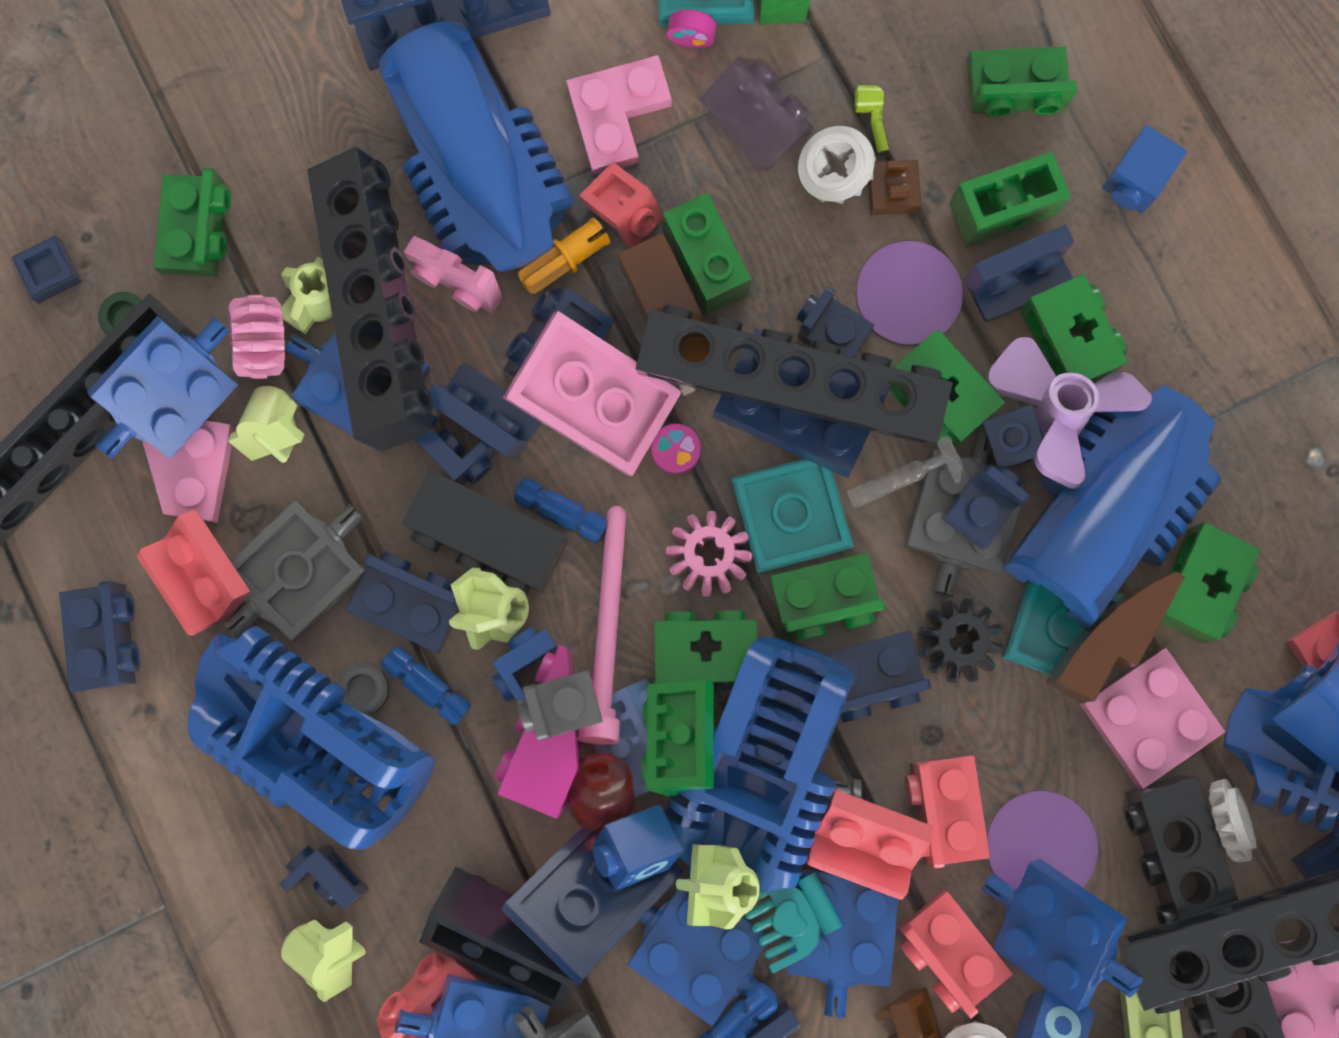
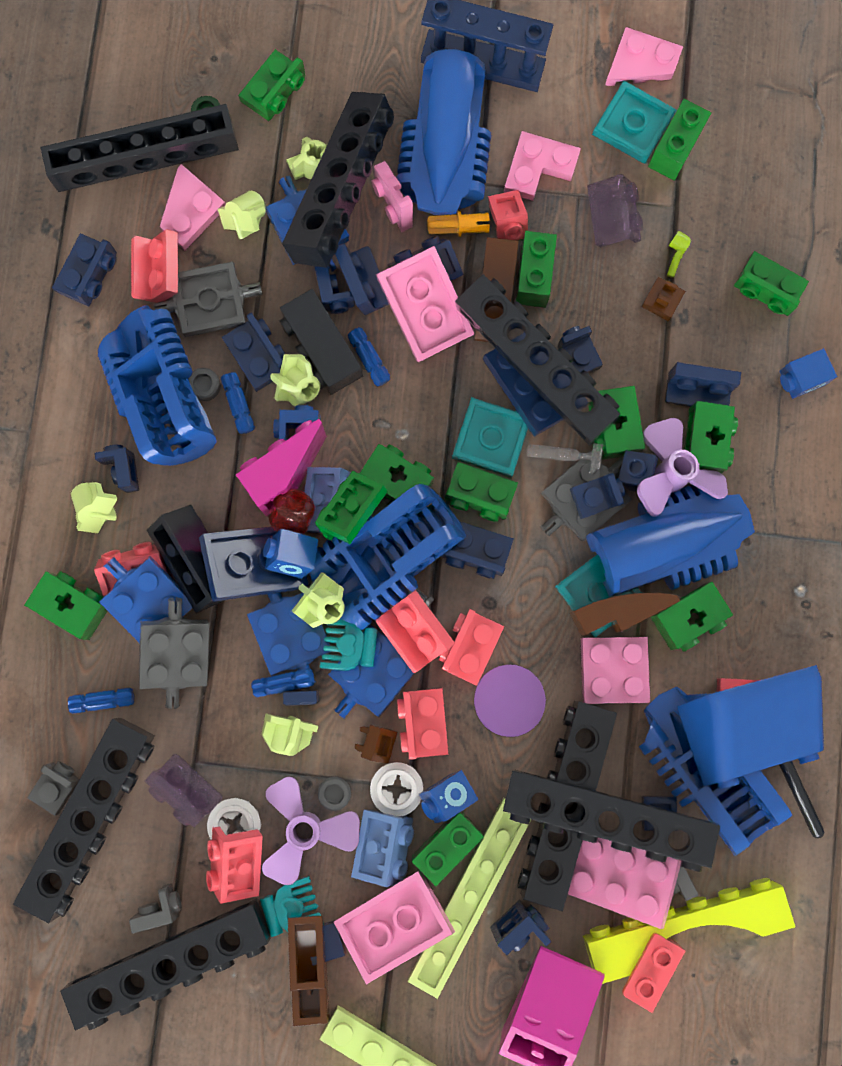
camera: 30 degrees right, 0 degrees up
dark blue tile [11,235,82,304] -> none
plate [87,316,238,459] -> none
bright pink gear [228,295,285,379] -> none
dark grey bracket [517,670,603,741] -> none
bright pink piece [577,506,626,745] -> none
dark pink tile [651,424,701,475] -> none
bright pink gear [666,511,752,597] -> none
dark pink tile [667,10,717,48] -> none
white gear [798,126,876,204] -> none
medium lavender sticker [856,241,963,345] -> none
black gear [916,598,1004,683] -> none
green brick [949,151,1071,247] -> none
blue plate [982,859,1143,1011] -> none
white gear [1209,779,1256,863] -> none

